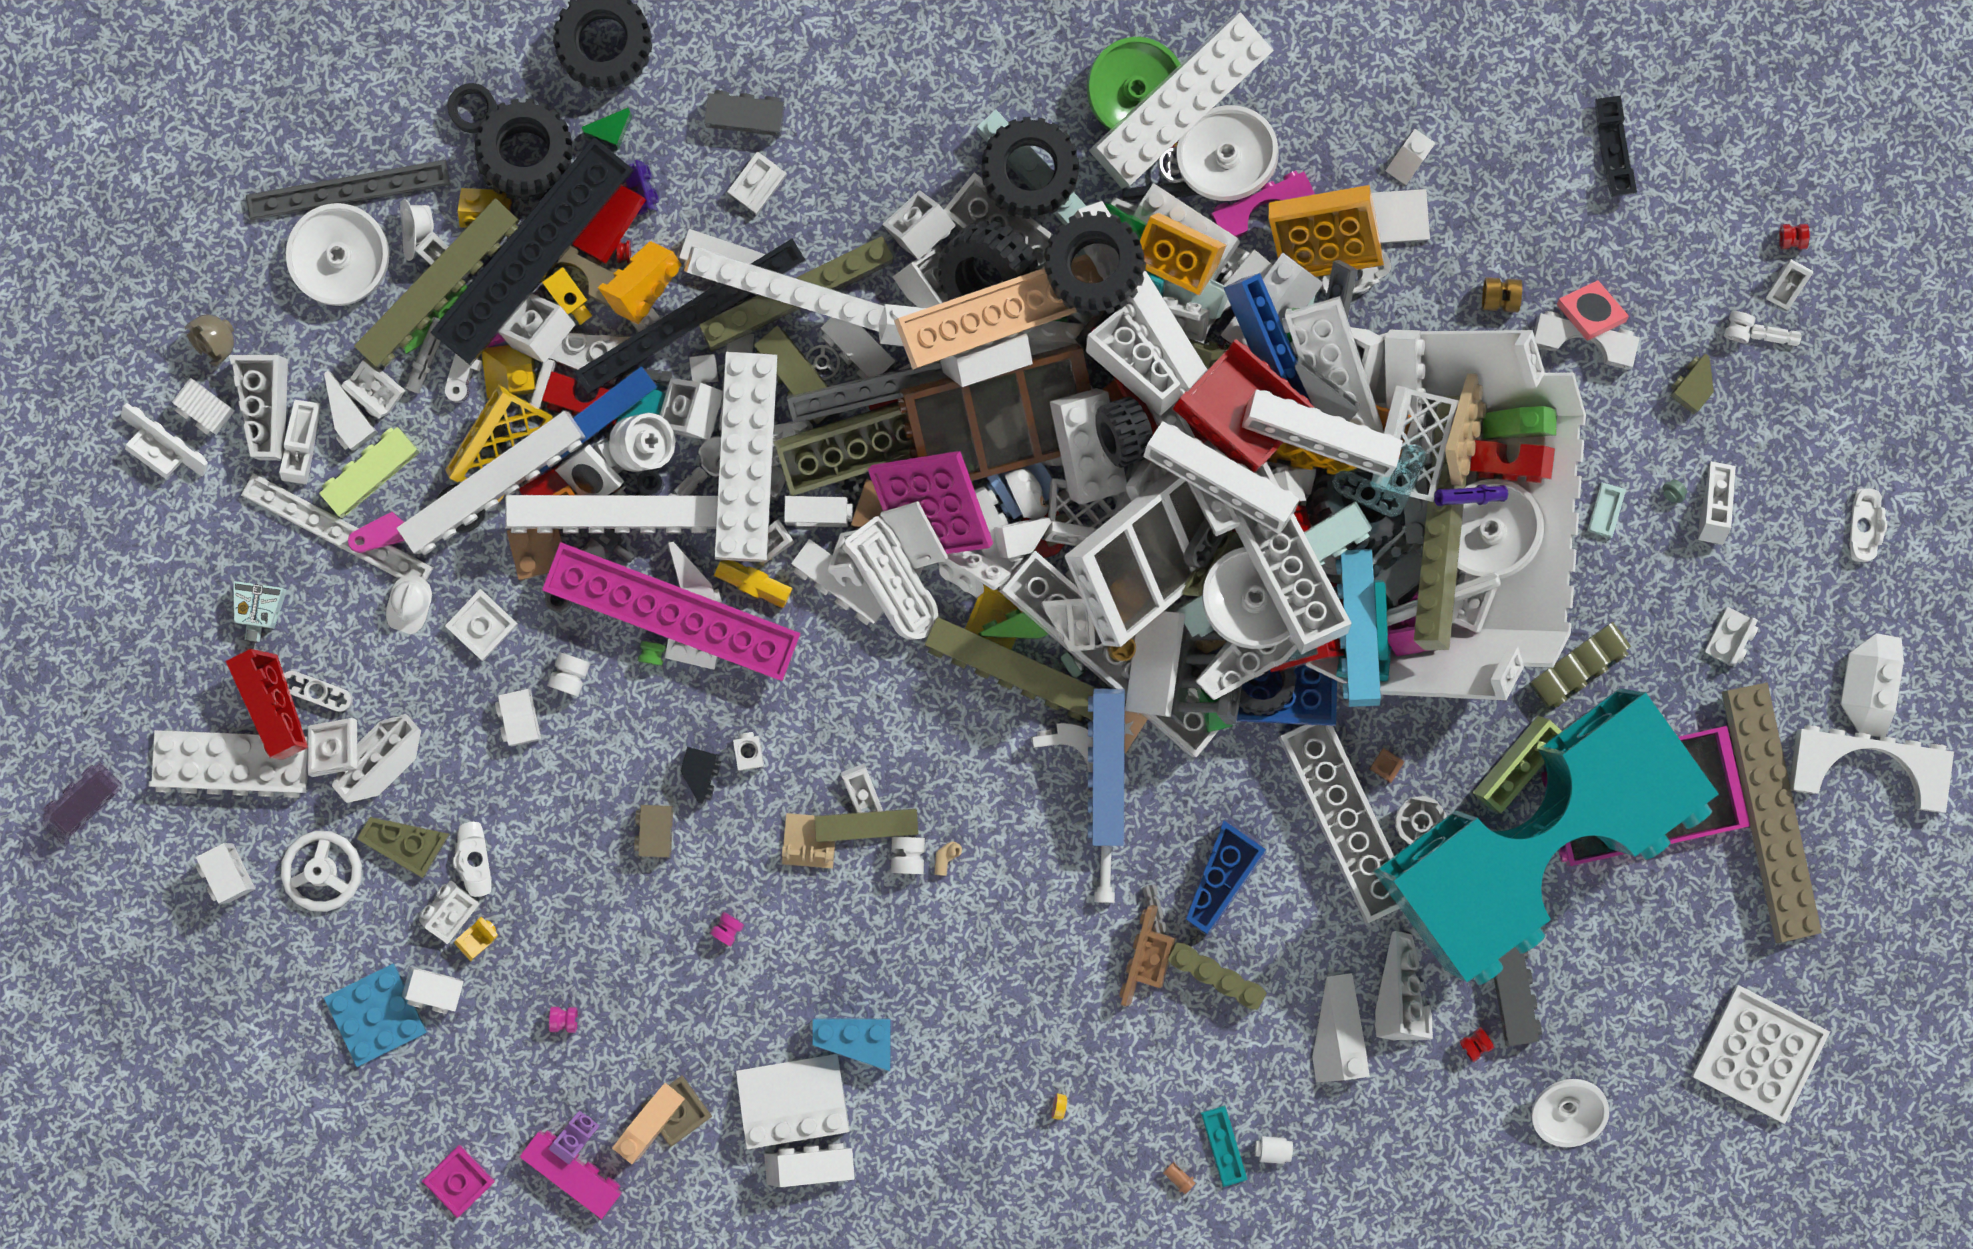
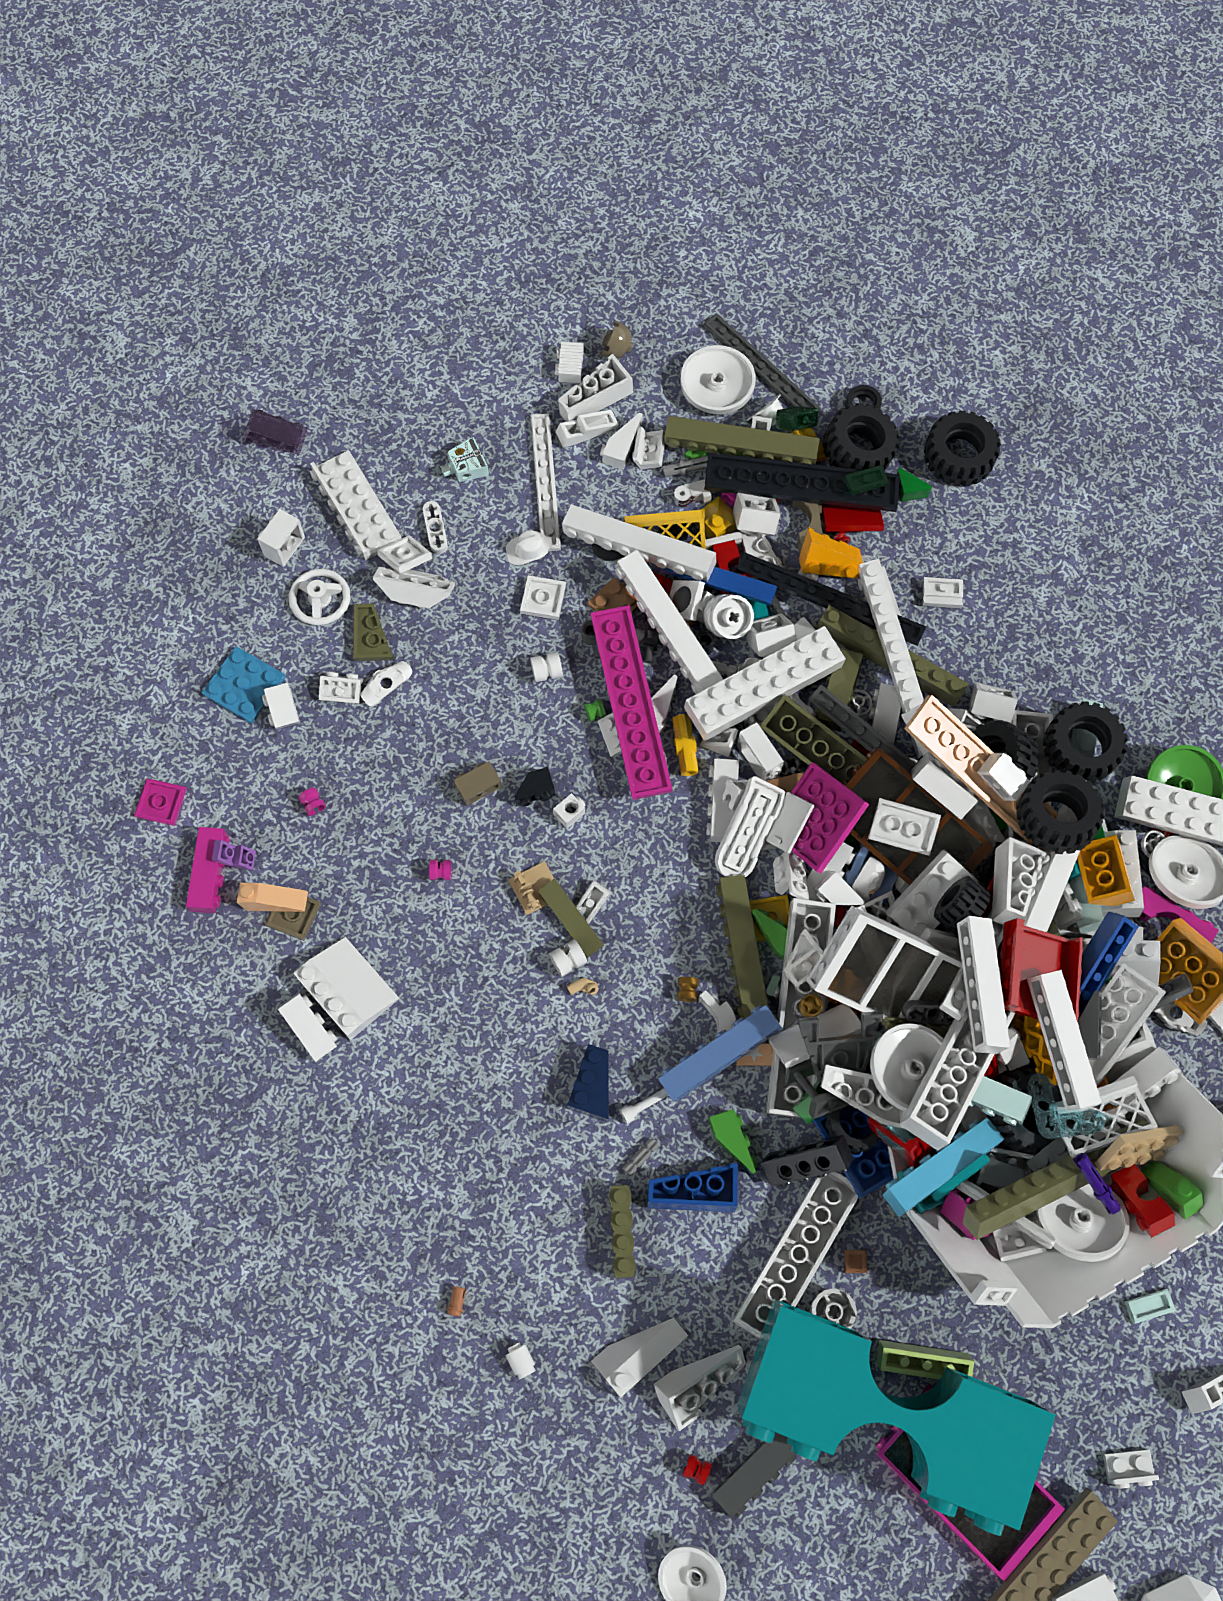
camera: 60 degrees right, 15 degrees down
white bracket [121,403,208,479] -> none
red wedge [225,649,308,760] -> none
yellowish green brick [319,427,420,518] -> none
dark pink piece [348,512,405,553] -> none
yellow bracket [454,917,498,961] -> none
white brick [495,689,541,746] -> none
yellow torso [542,267,592,325] -> none
dark purple hinge [626,160,659,215] -> none
dark grey brick [704,90,785,136] -> none
dark azure wedge [813,1018,891,1071] -> none
yellow tile [1051,1093,1067,1120] -> none
medium nougat bracket [1119,905,1176,1006] -> none
teal tile [1200,1105,1248,1187] -> none
olive brick [1529,622,1631,708] -> none
sand green plate [1663,479,1687,503] -> none
none -> dark blue wedge [567,1044,609,1122]
none -> pearl gold wheel [677,977,699,1002]
none -> bright green slope [708,1109,758,1175]
none -> black brick [760,1135,854,1186]
none -> clear green brick [776,406,818,431]
none -> dark grey wing [797,1011,883,1082]
none -> clear green plate [844,465,888,495]
none -> white tile [868,798,941,856]
none -> white brick [977,753,1030,801]

